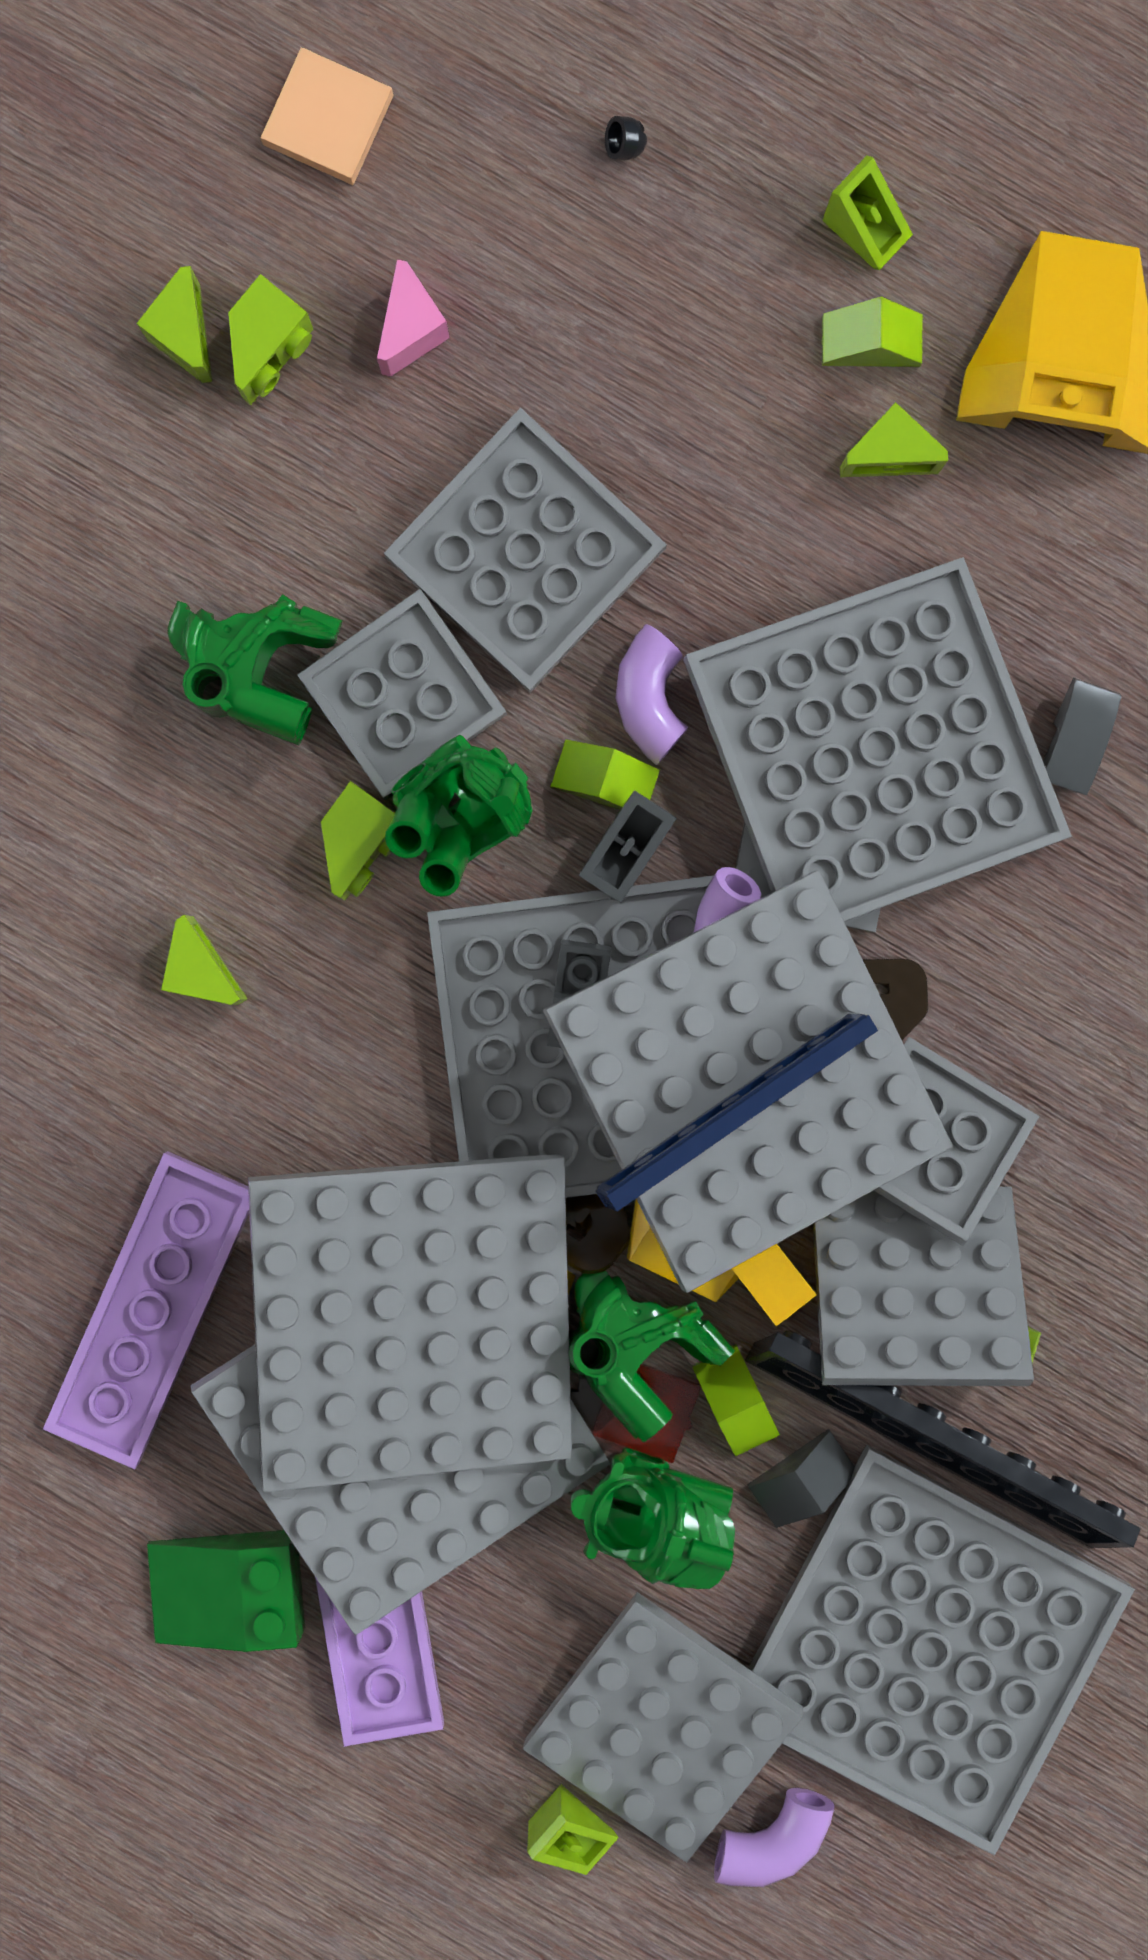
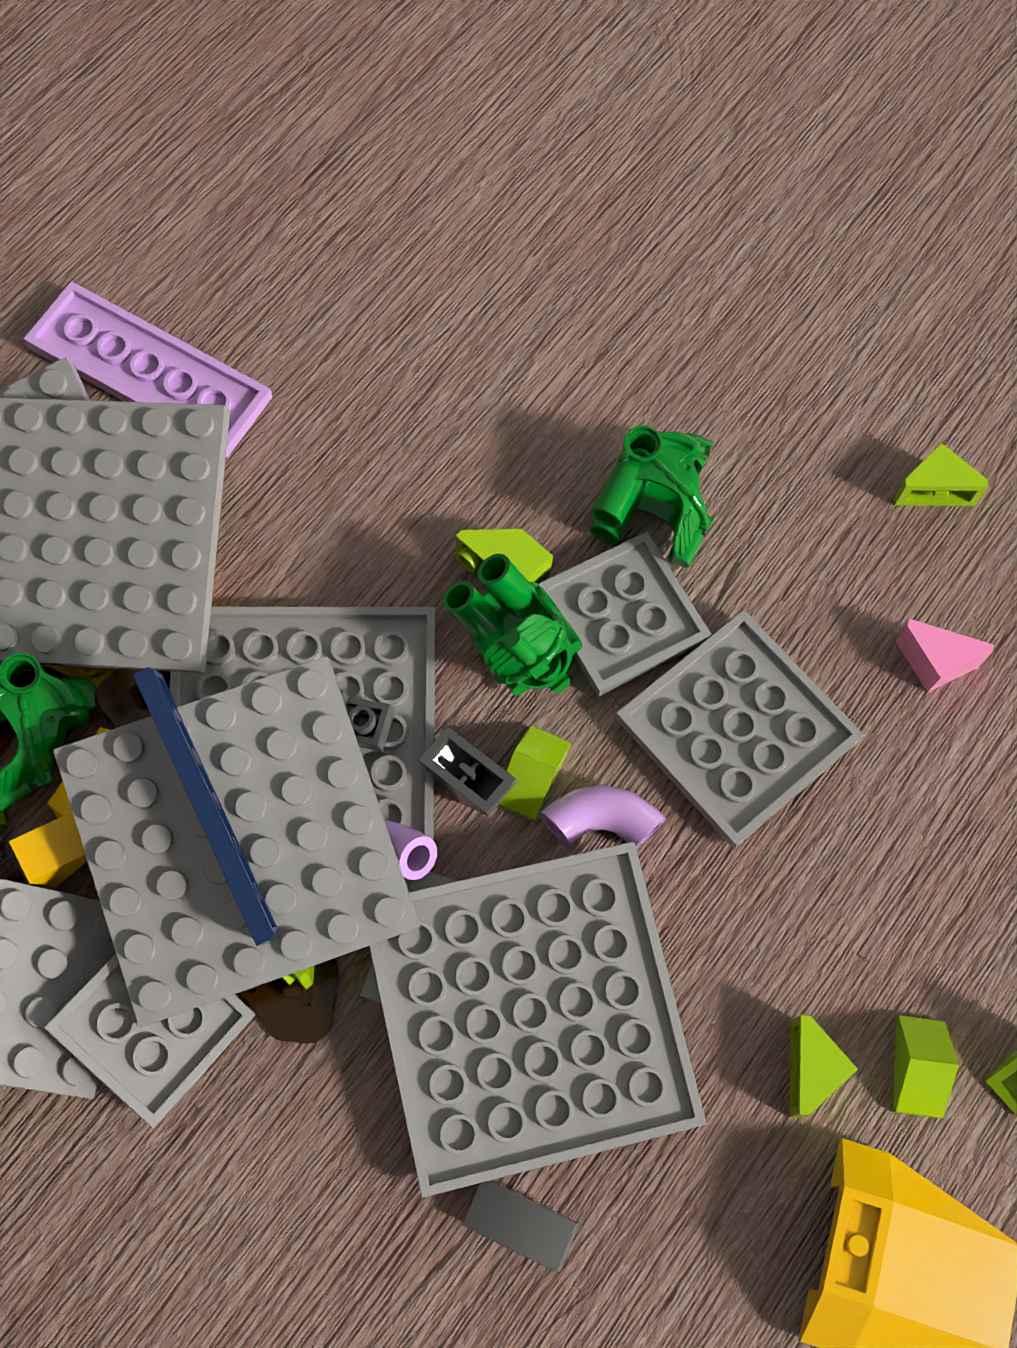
camera: 95 degrees right, 20 degrees down
lime slope [161,915,248,1005] -> none
lime slope [228,274,314,405] -> none

